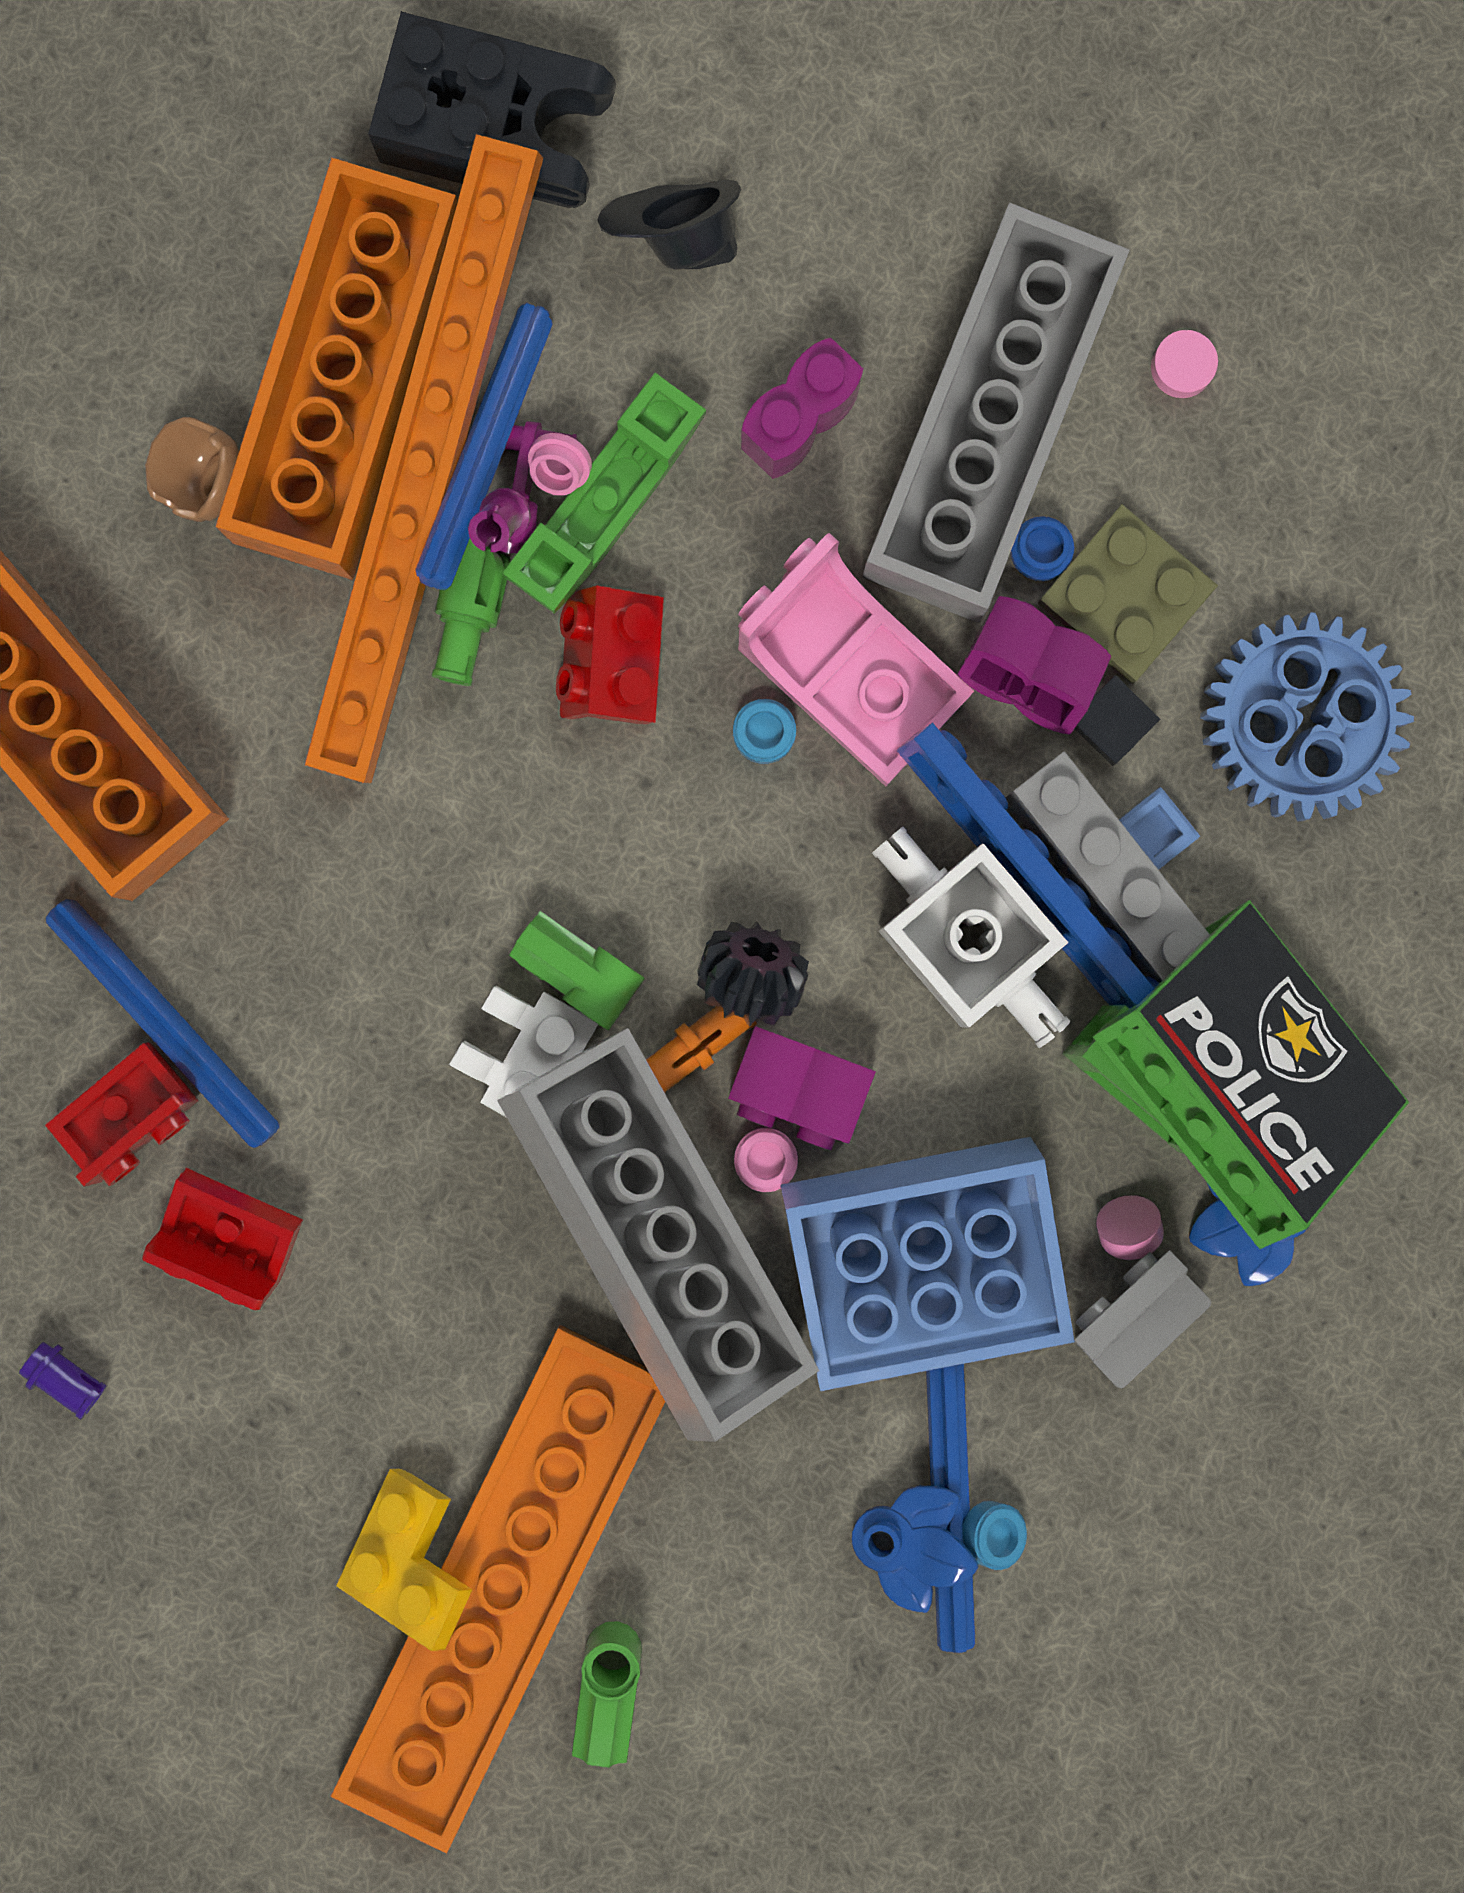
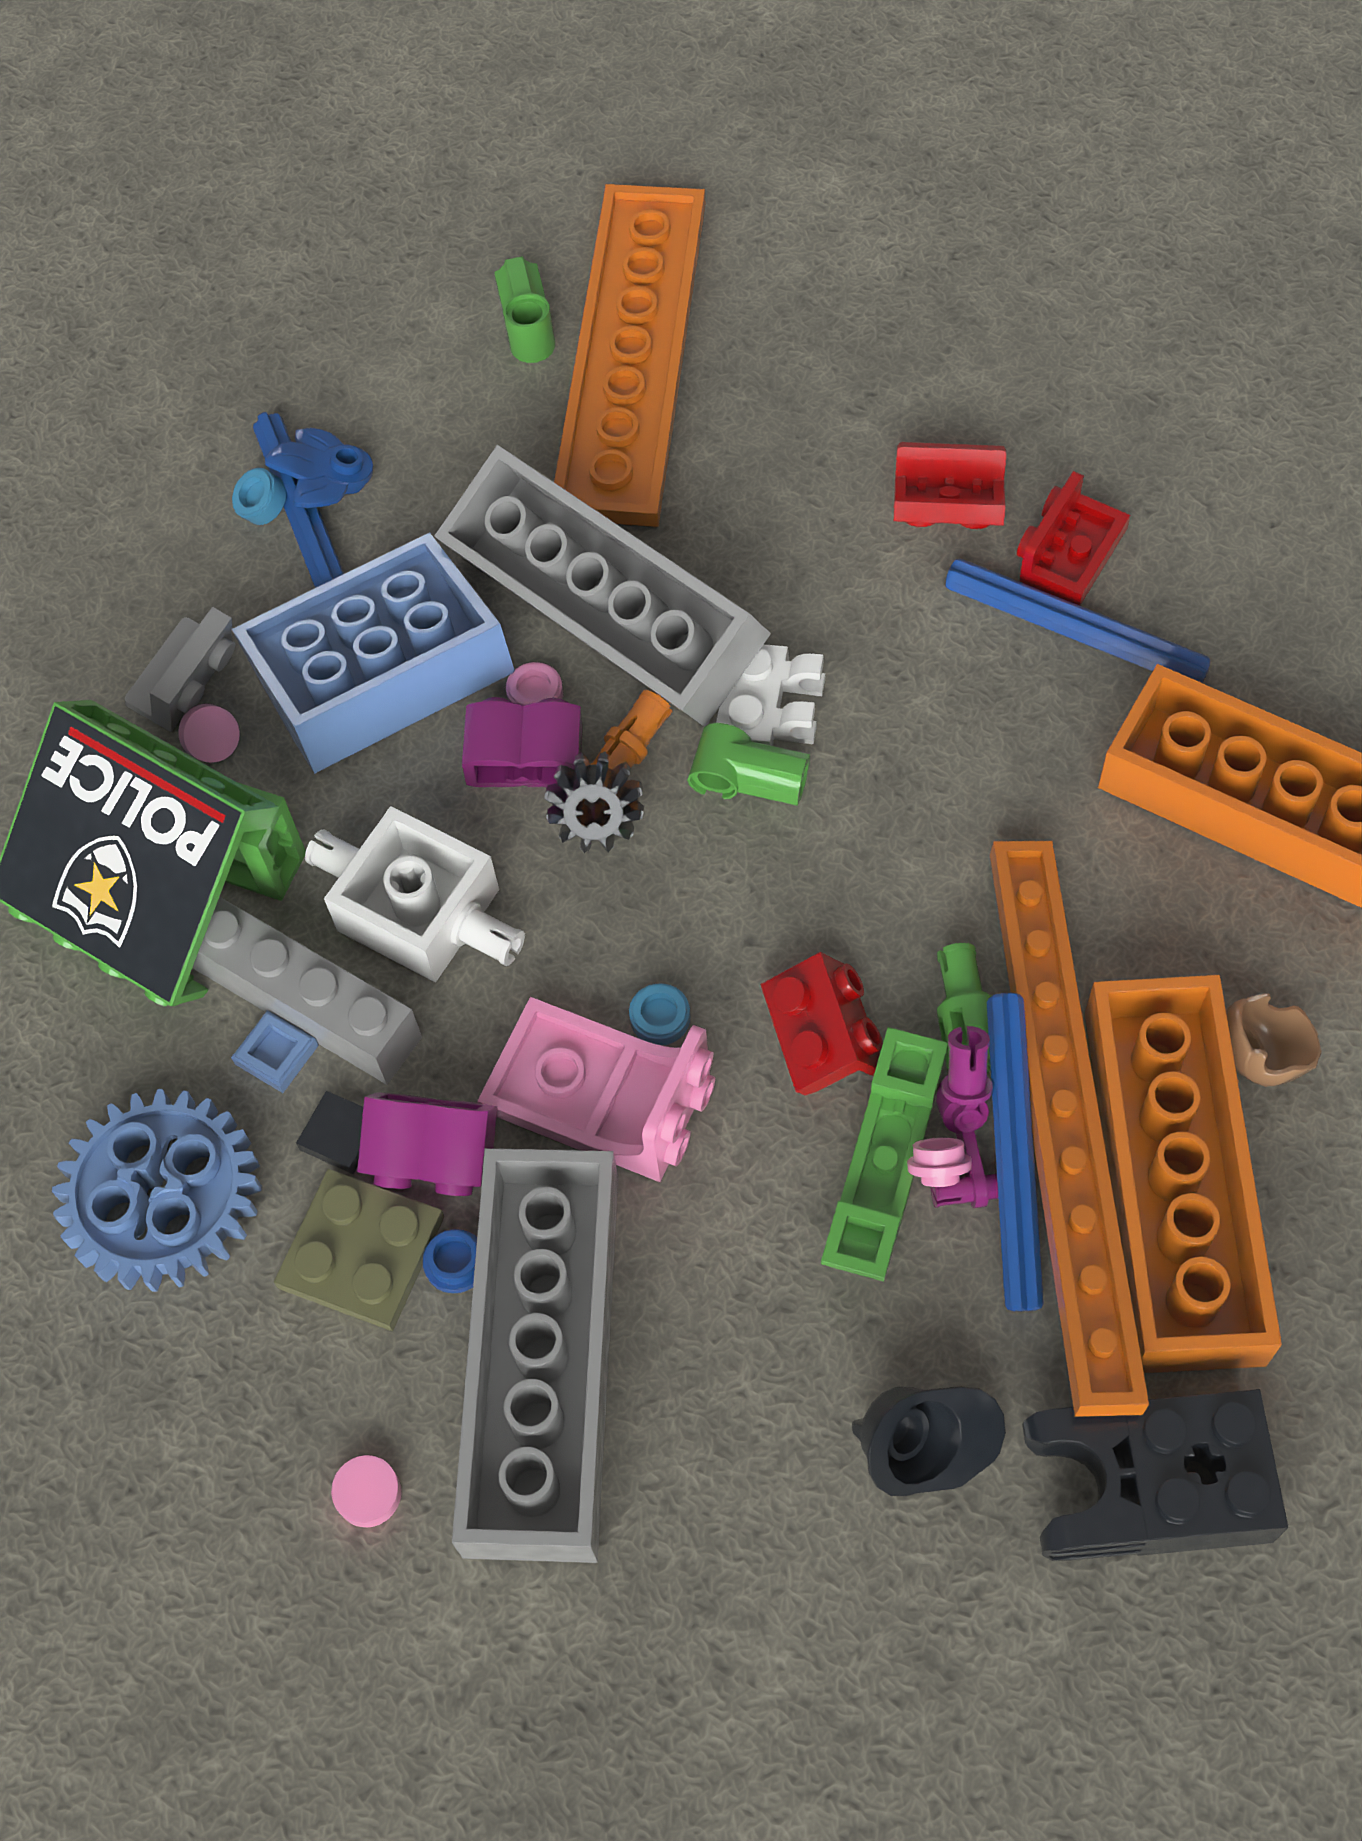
camera: 170 degrees right, 25 degrees down
dark purple pin [19,1342,107,1420] -> none
yellow plate [336,1469,472,1651] -> none
magenta brick [741,338,864,479] -> none
blue plate [896,722,1160,1009] -> none

